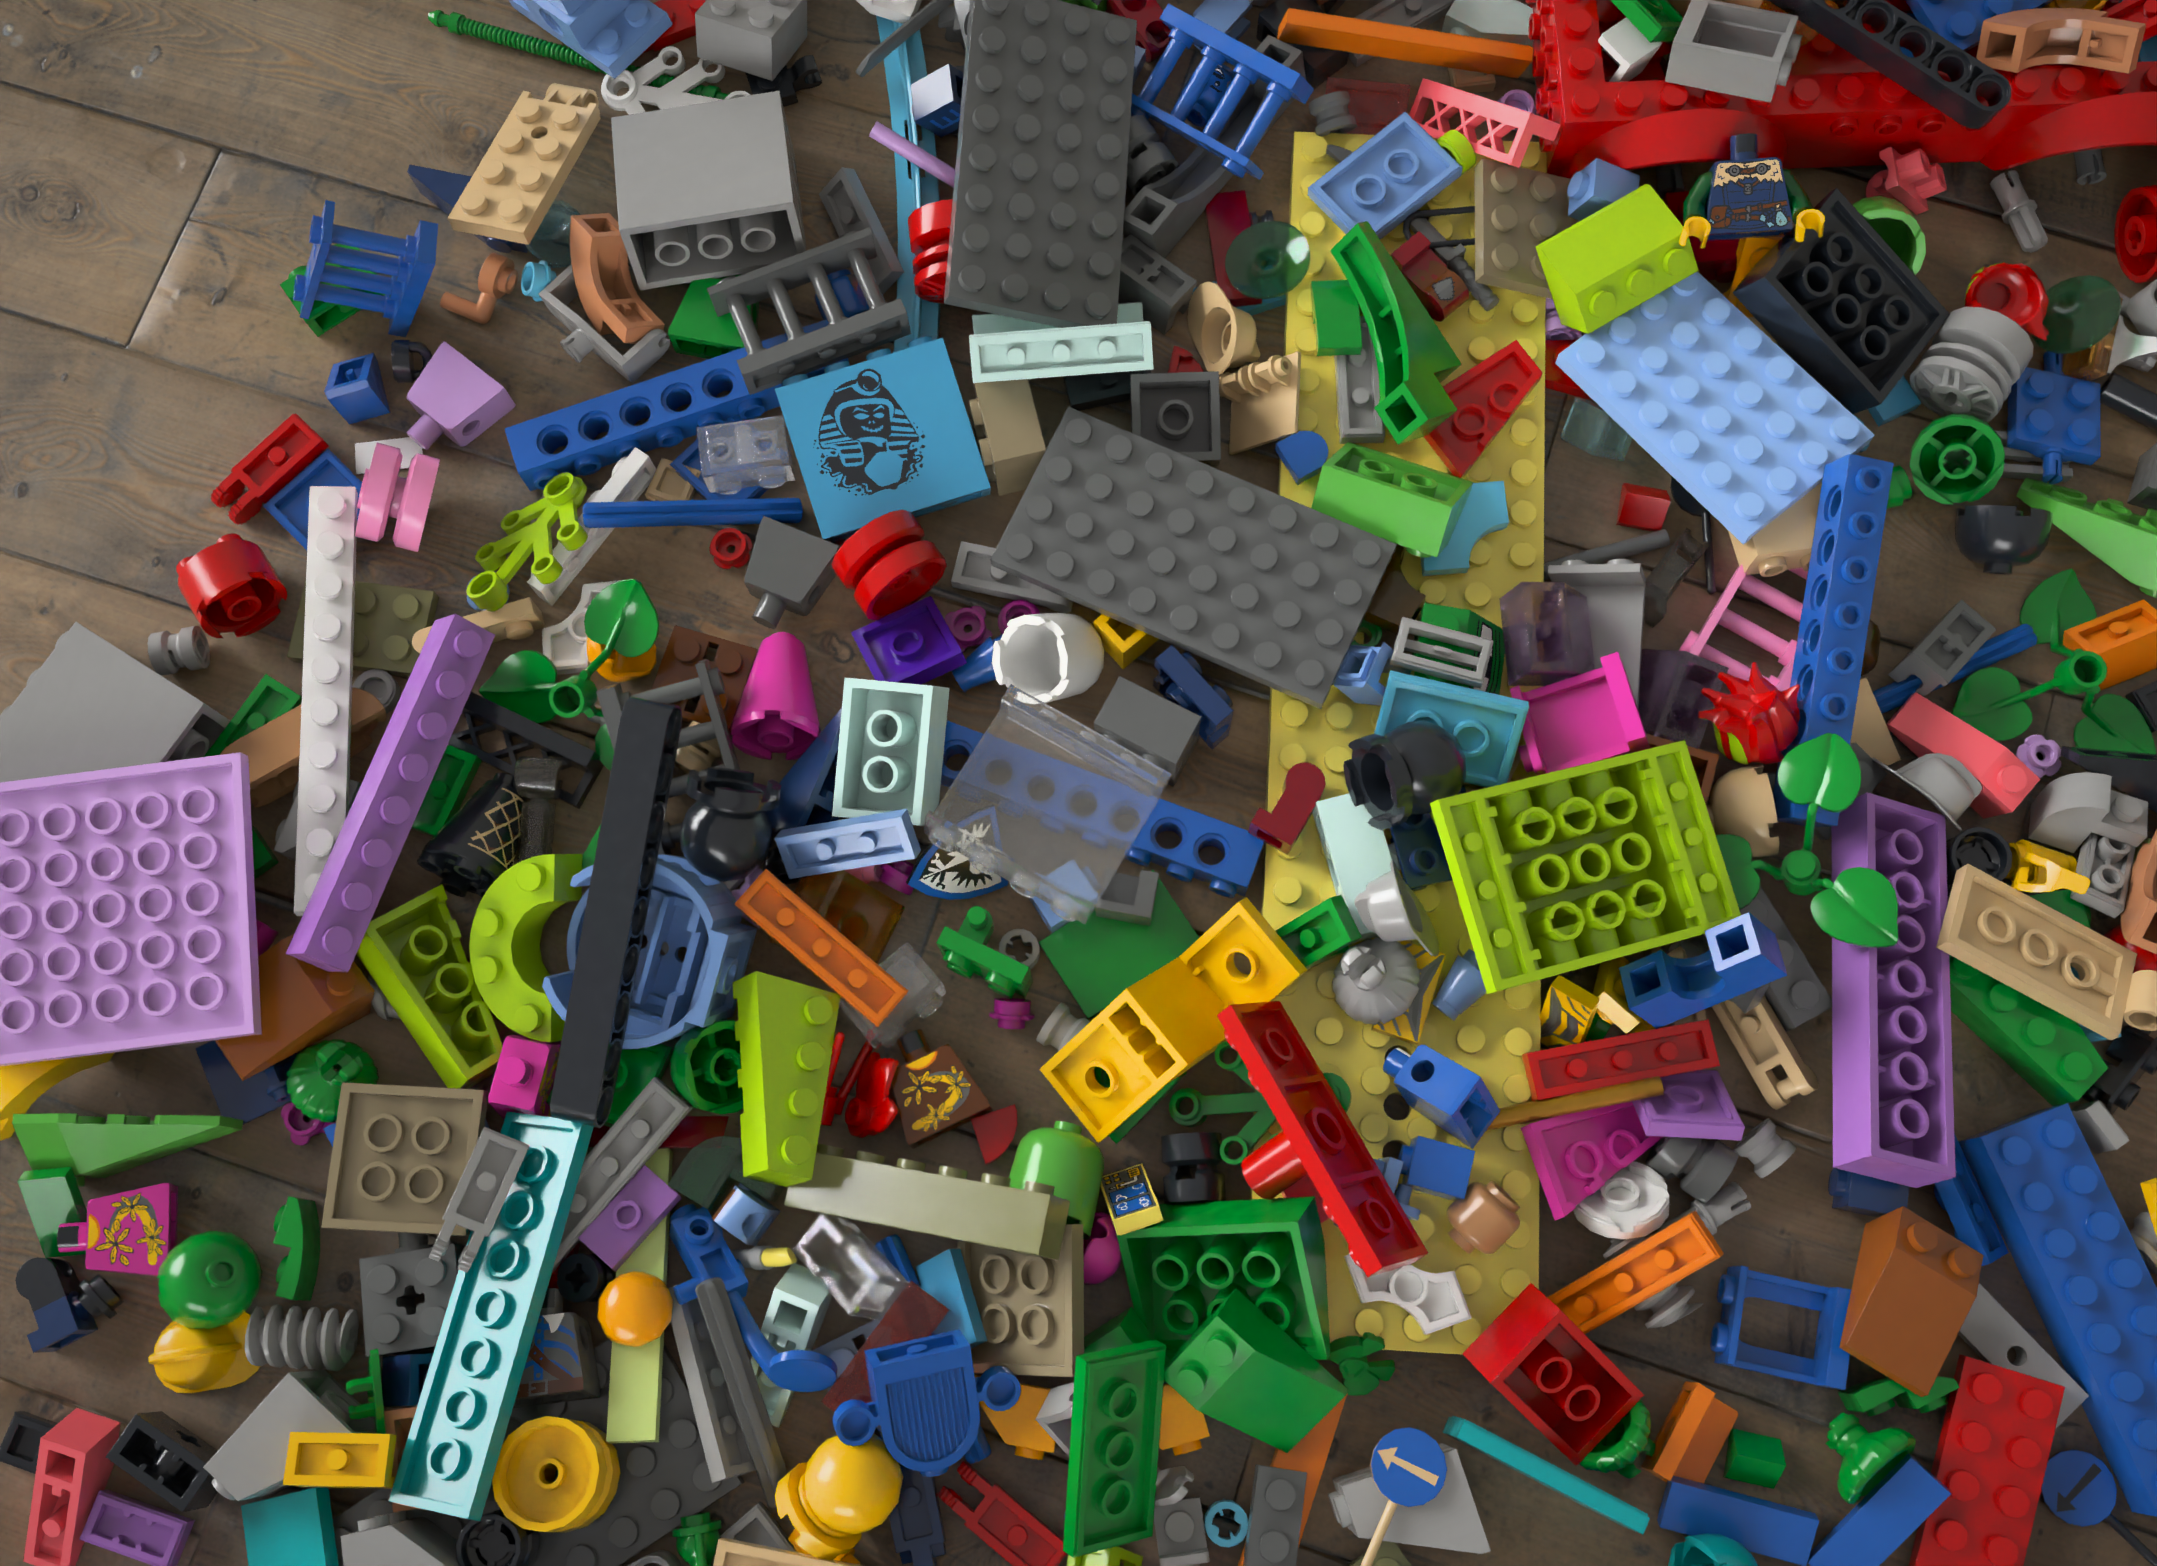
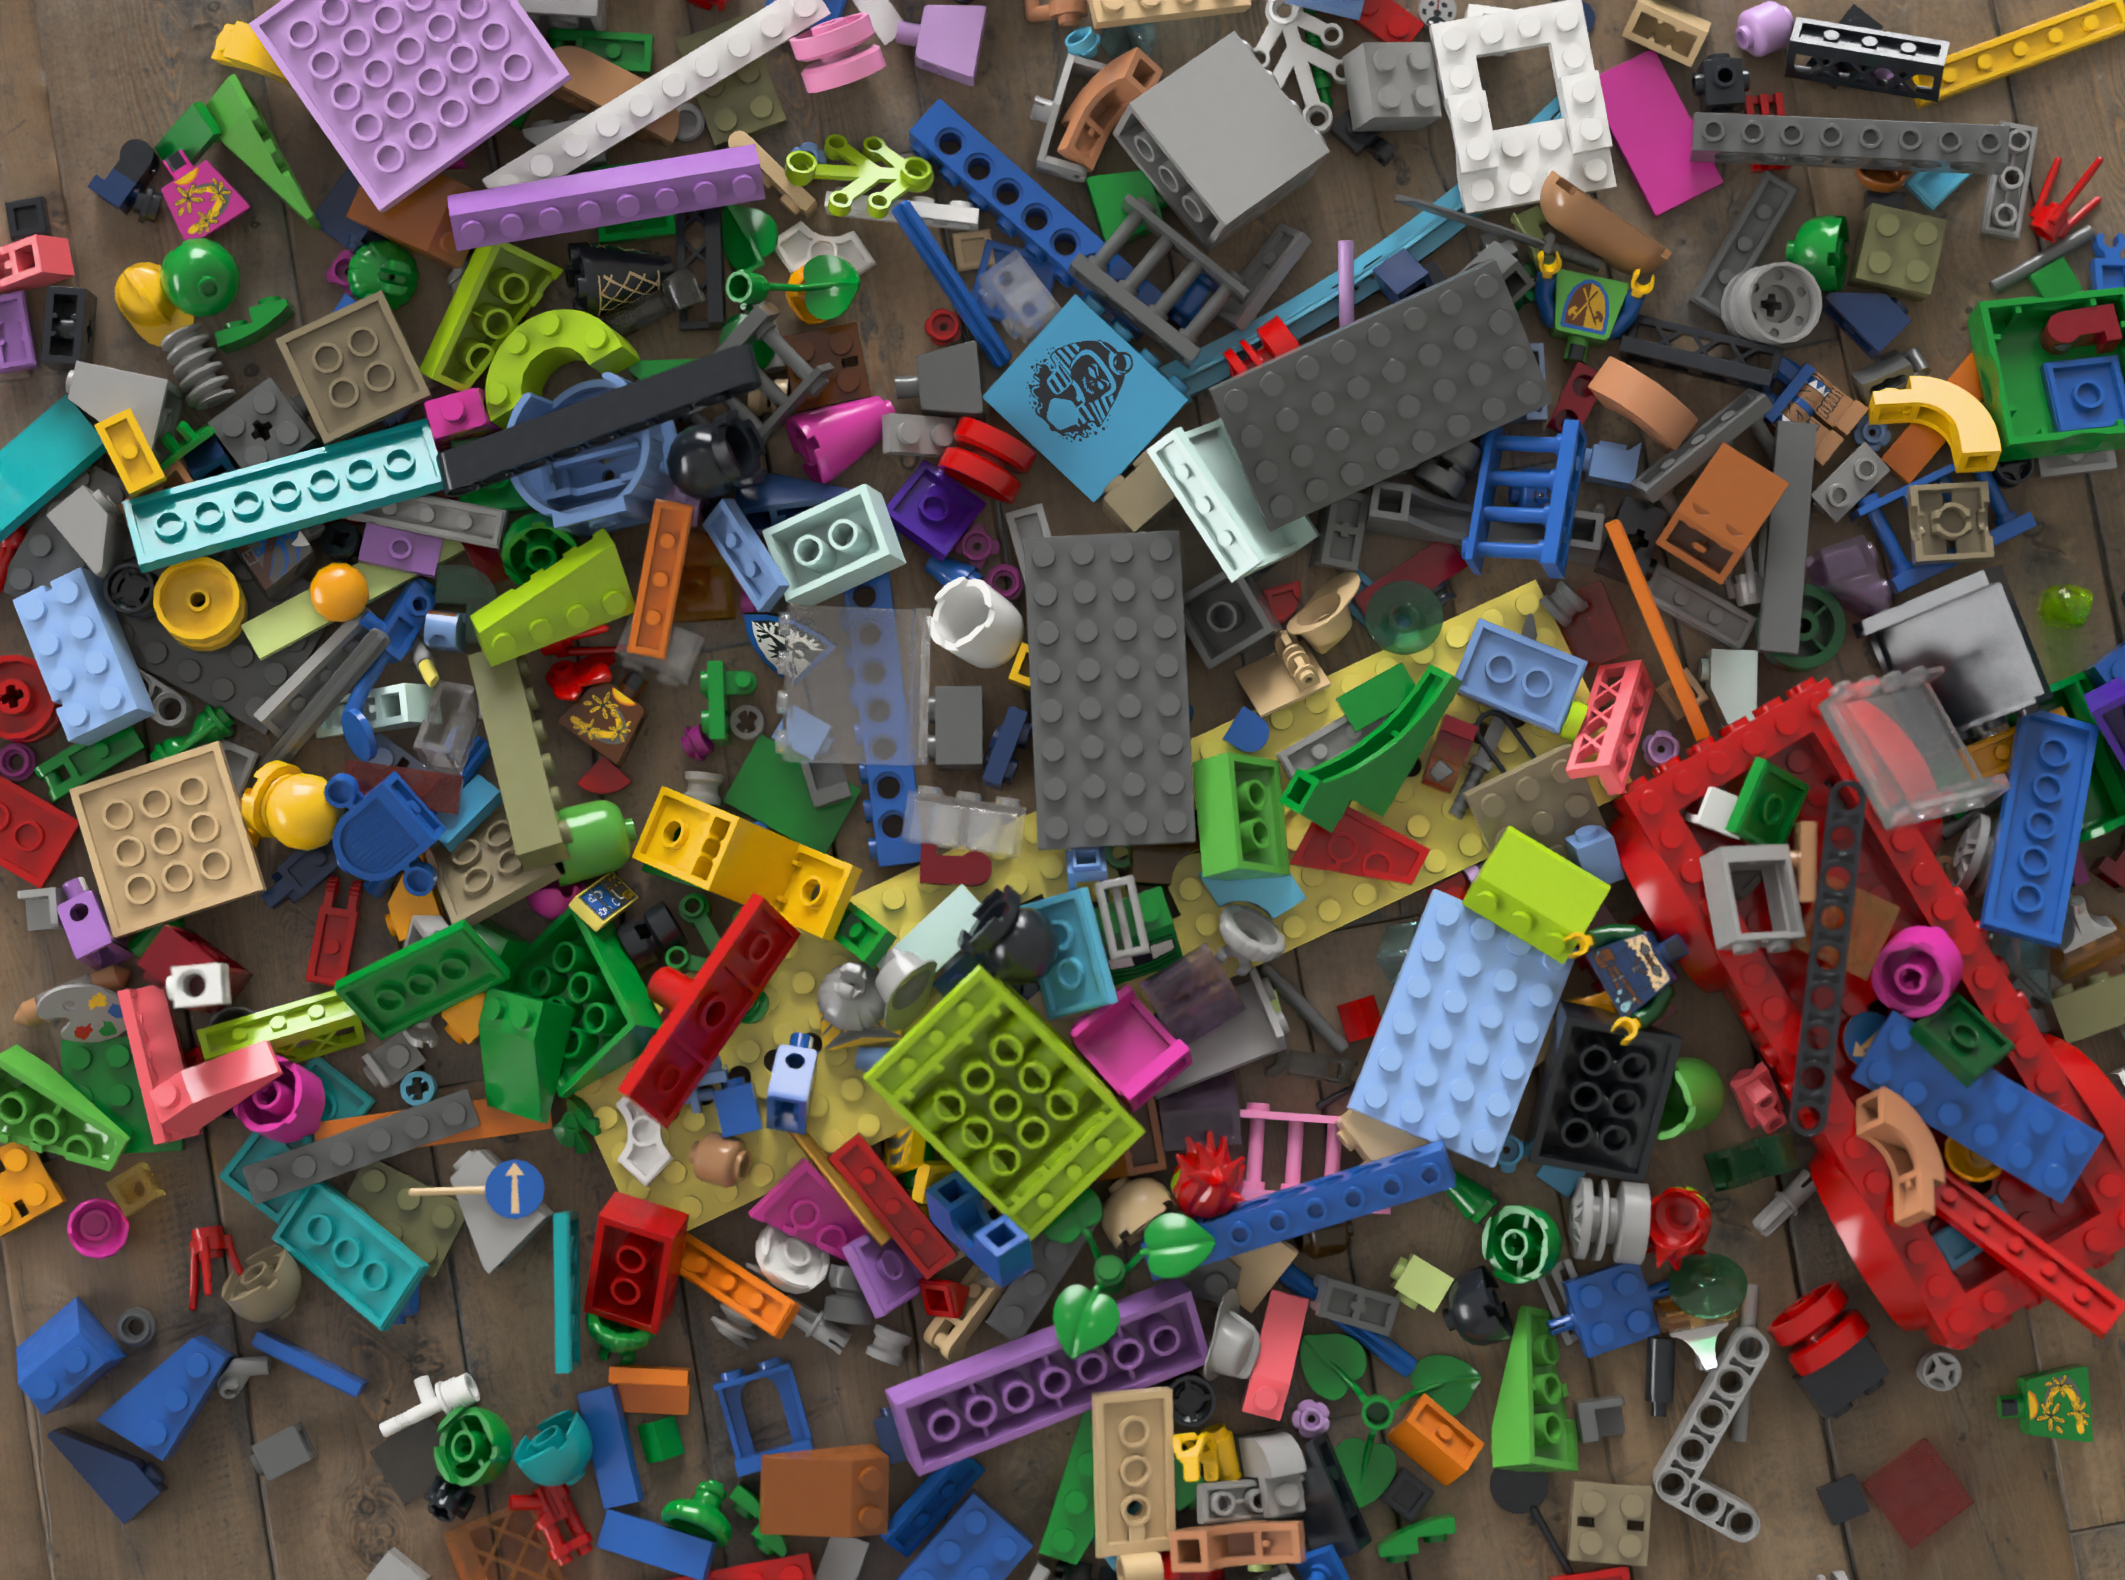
camera: 55 degrees right, 10 degrees up
light grey hinge [428,1127,530,1273] -> none
none -> light grey plate [882,413,957,458]
none -> clear brick [901,785,1027,859]
none -> red slope [918,1277,970,1319]
none -> light grey hair [1215,905,1286,976]
none -> yellowish green brick [1389,1253,1454,1313]
none -> clear green brick [1703,1130,1801,1192]

